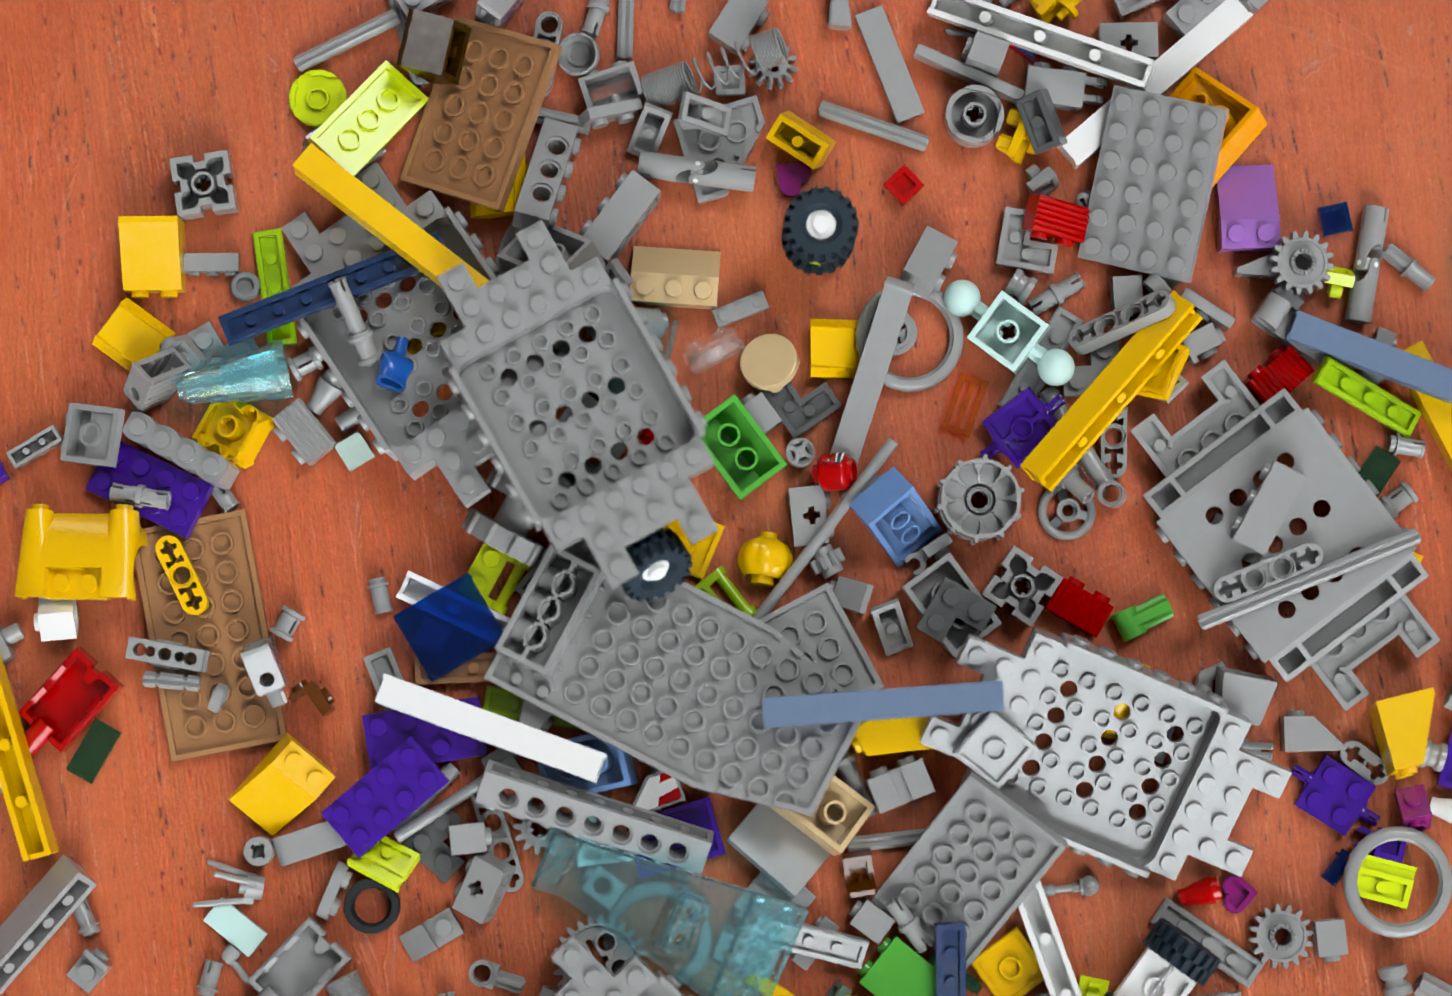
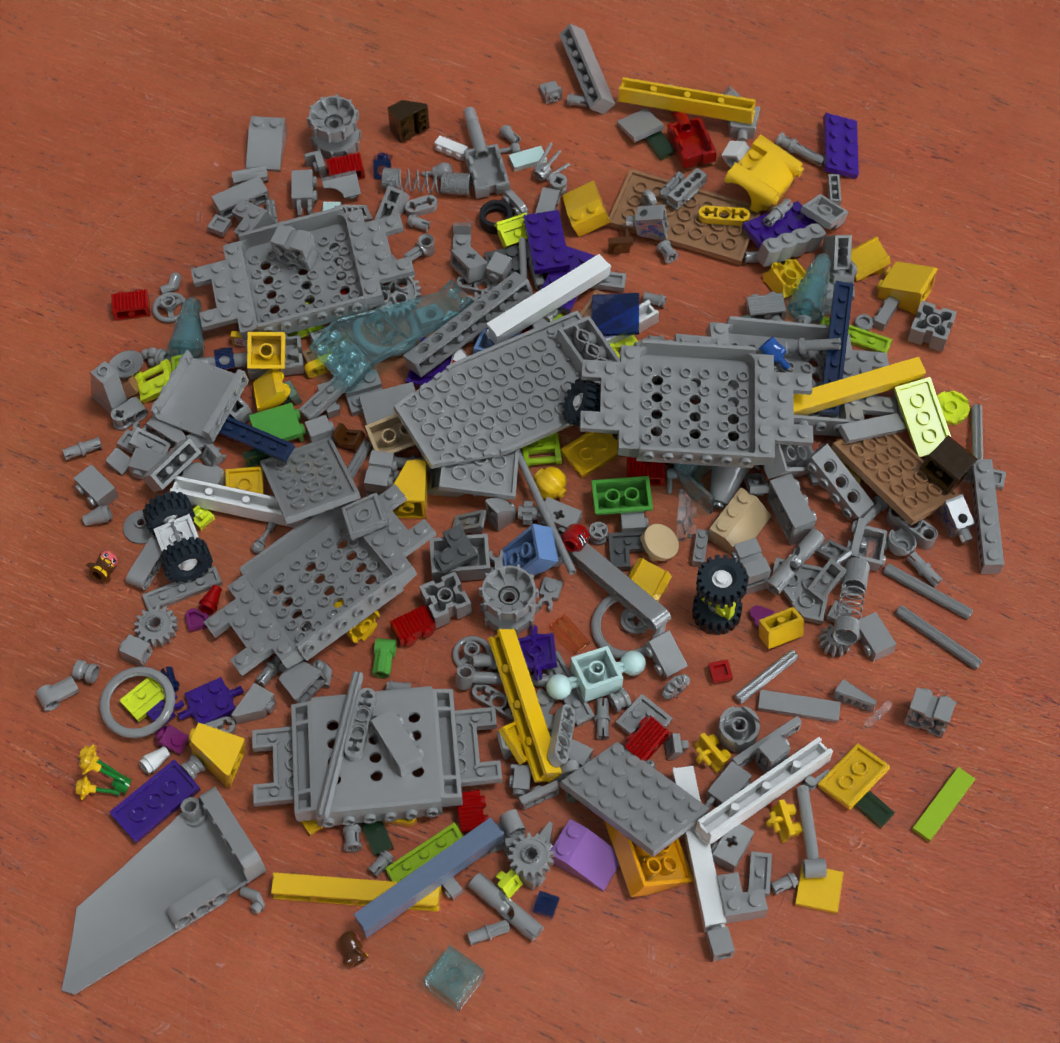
camera: 125 degrees right, 25 degrees down
sand blue tile [762,680,1005,728] -> none
light grey pin [884,895,933,954] -> none
dark grey slope [1015,89,1068,155] -> none
none -> light grey pin [386,680,411,690]
none -> light grey plate [538,577,563,612]
none -> light grey tile [617,108,664,142]
none -> light grey gear [662,674,690,700]
none -> light grey brick [731,537,771,595]
none -> light grey tile [838,413,907,444]

